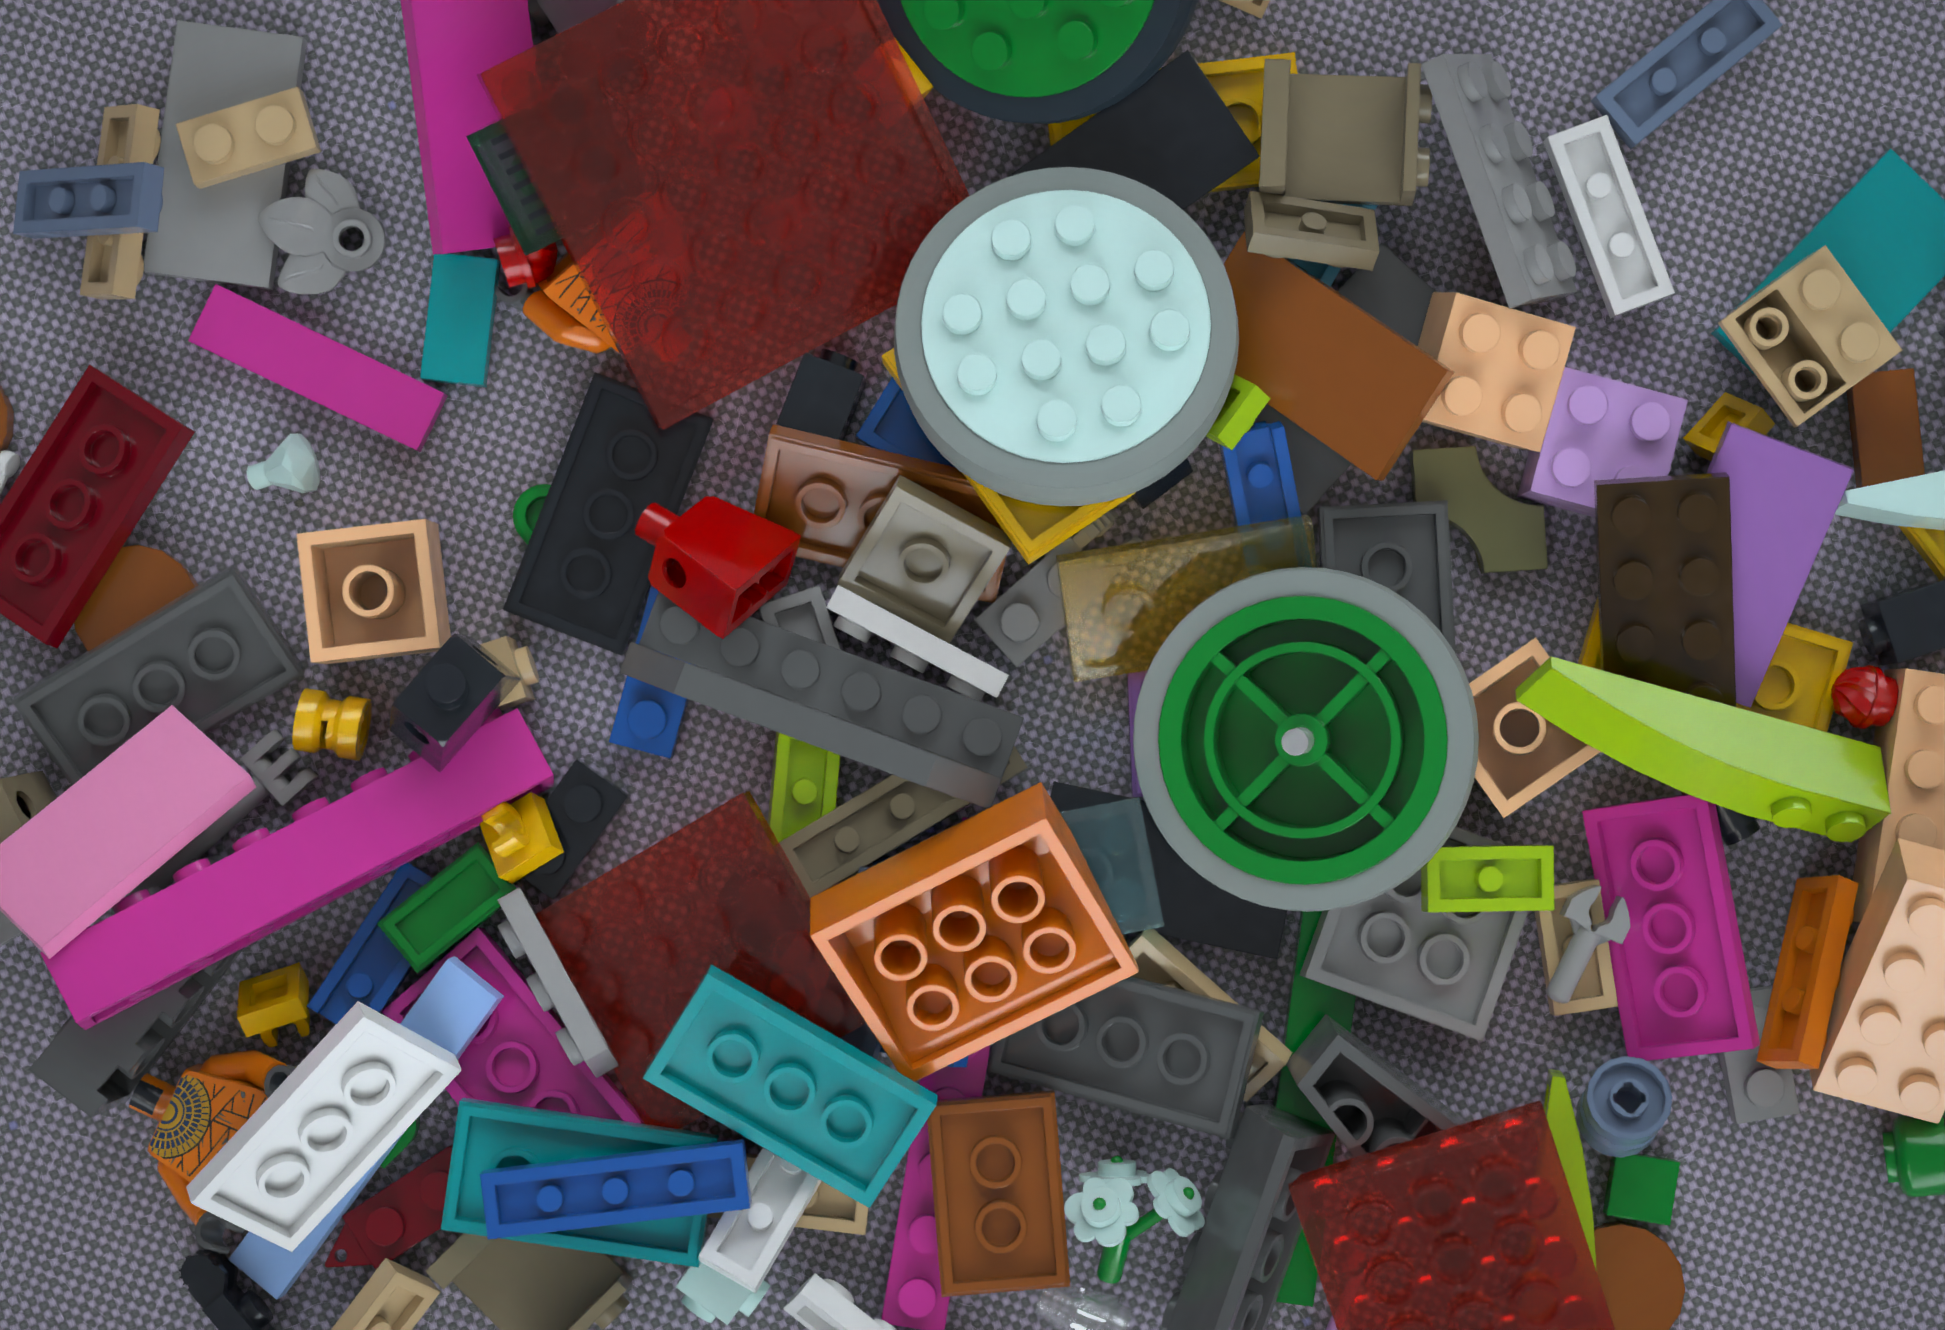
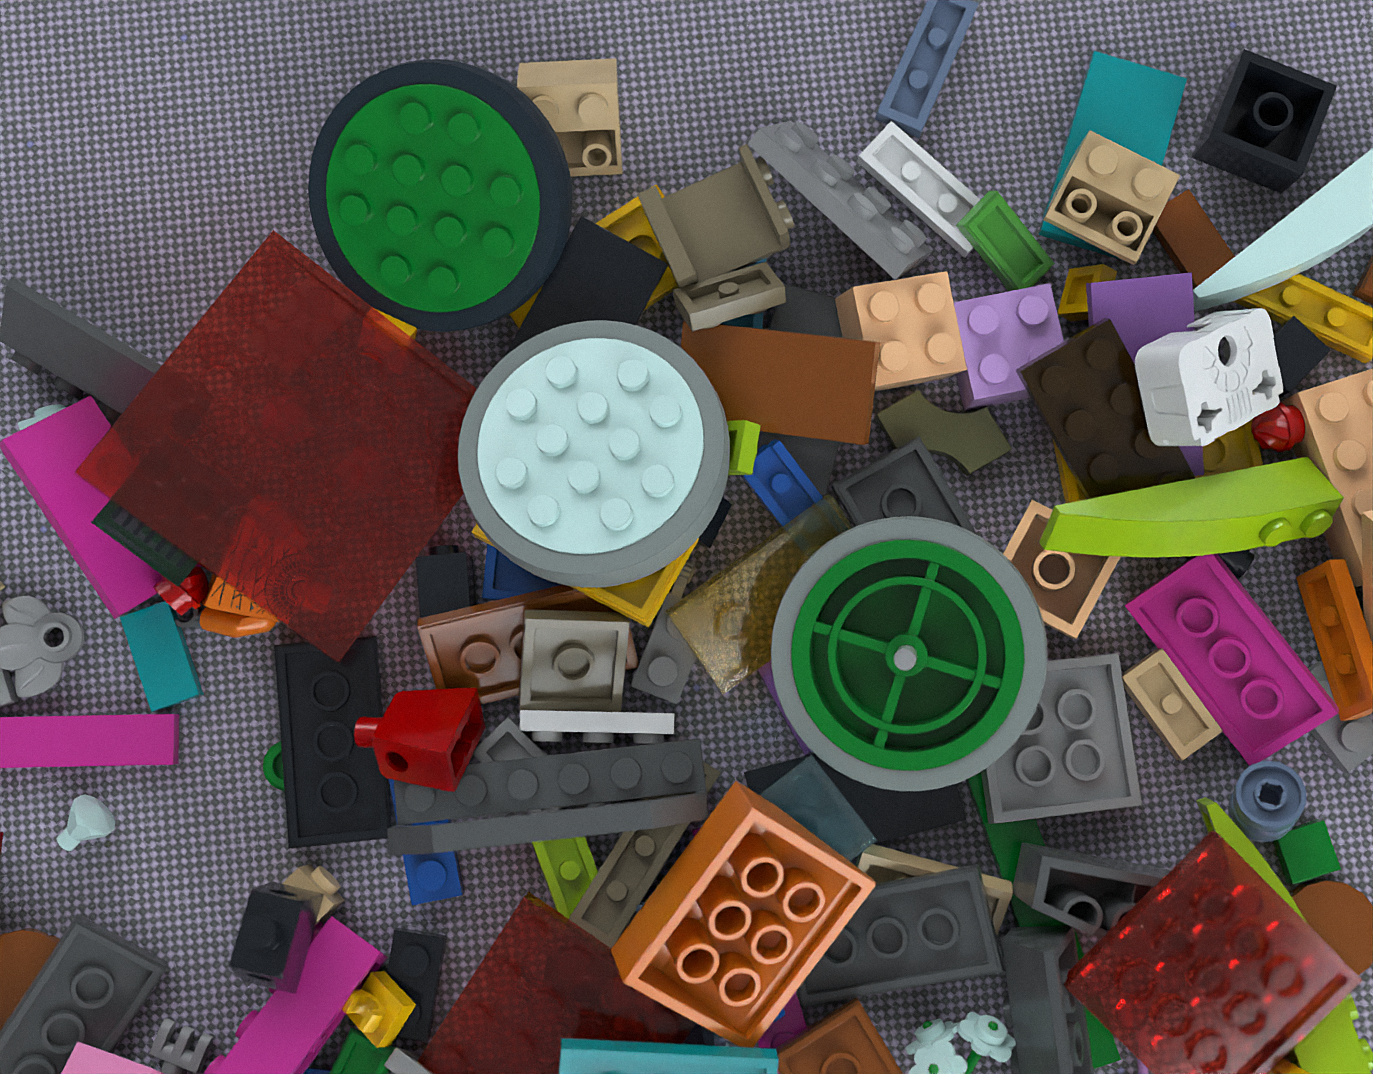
camera: 25 degrees left, 5 degrees down
yellow wheel [292,688,372,761] -> none
light nougat brick [296,519,451,664] -> none
lime plate [1421,845,1555,913] -> none
light grey bar [1546,885,1630,1004] -> none
none -> bright green tile [956,191,1055,291]
none -> white axle [1135,308,1283,446]

